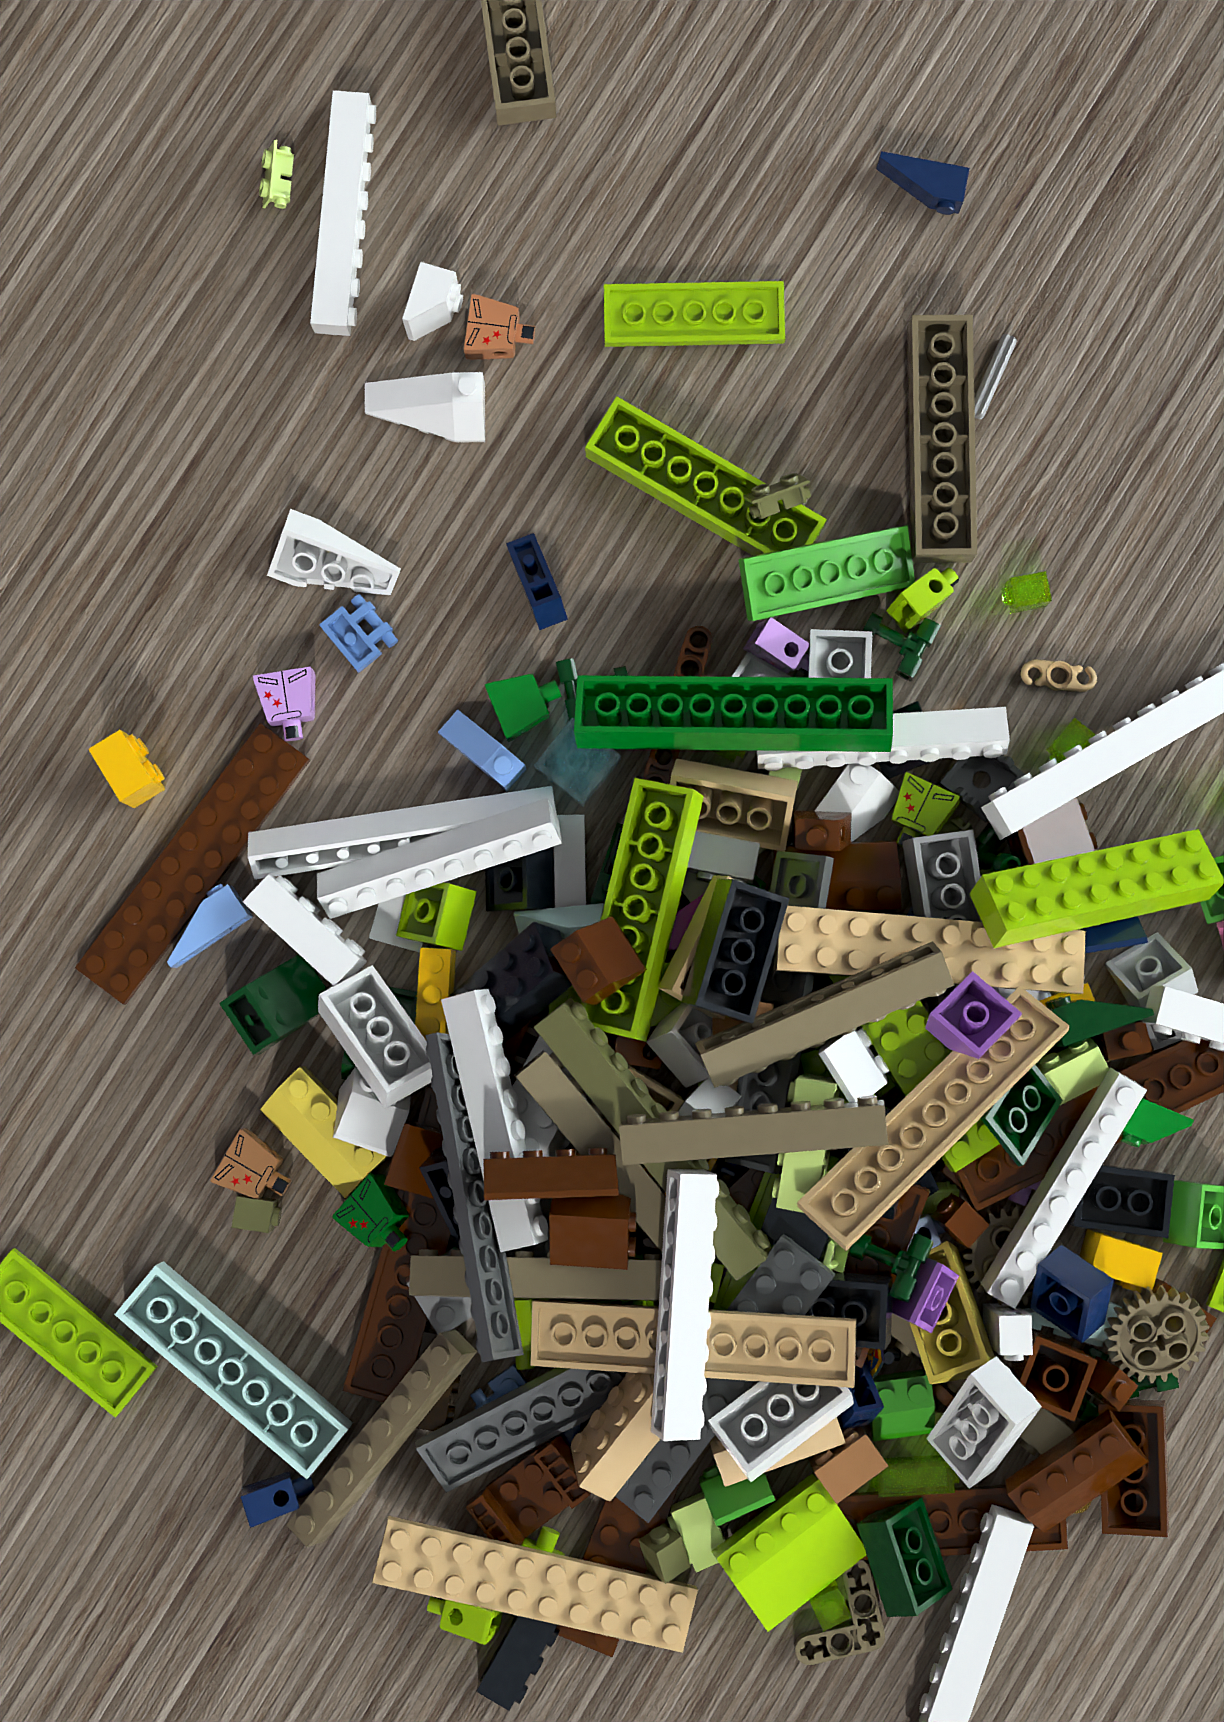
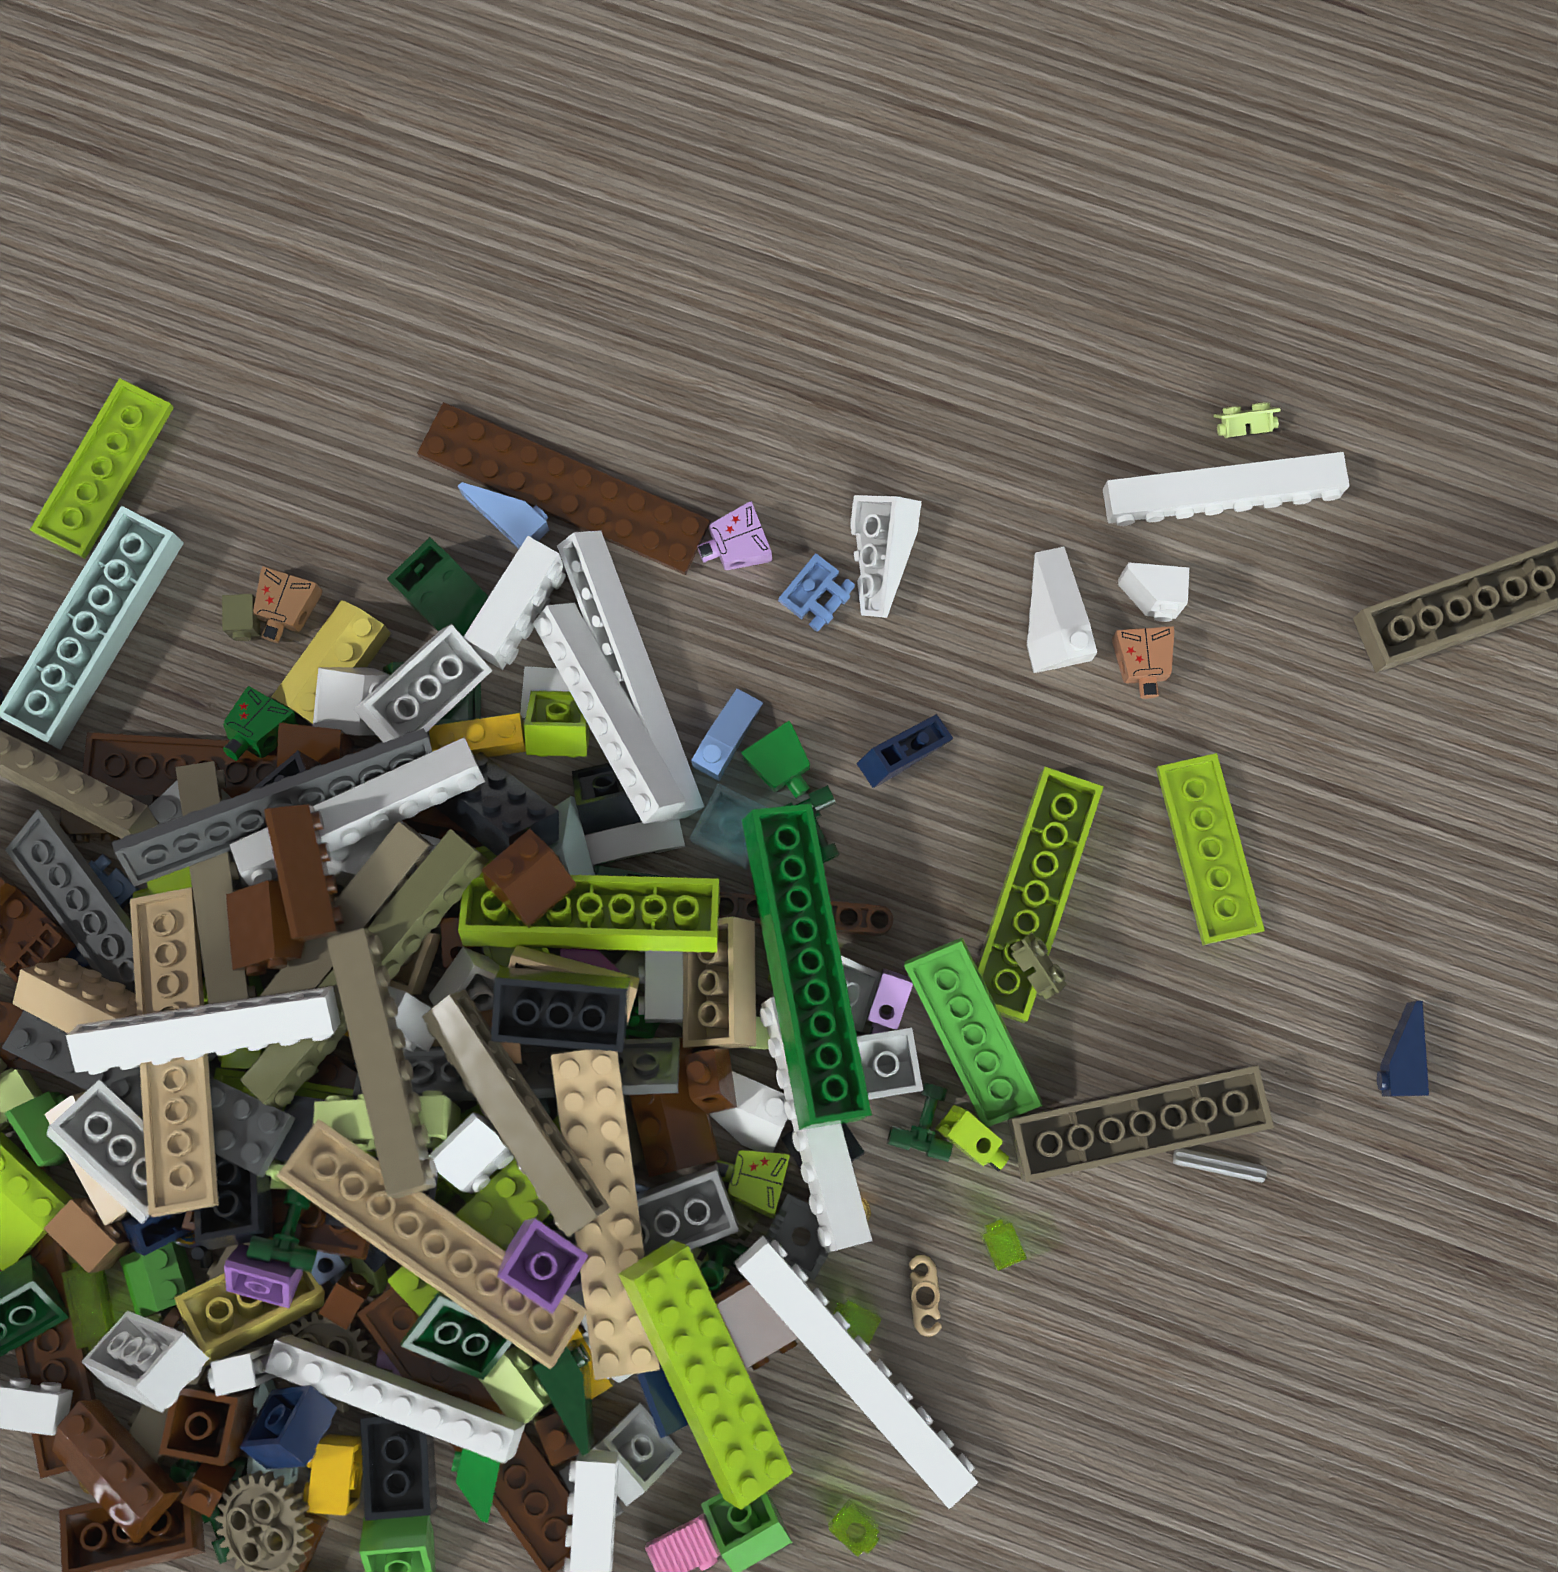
camera: 75 degrees right, 5 degrees down
yellow brick [88,730,165,808] -> none

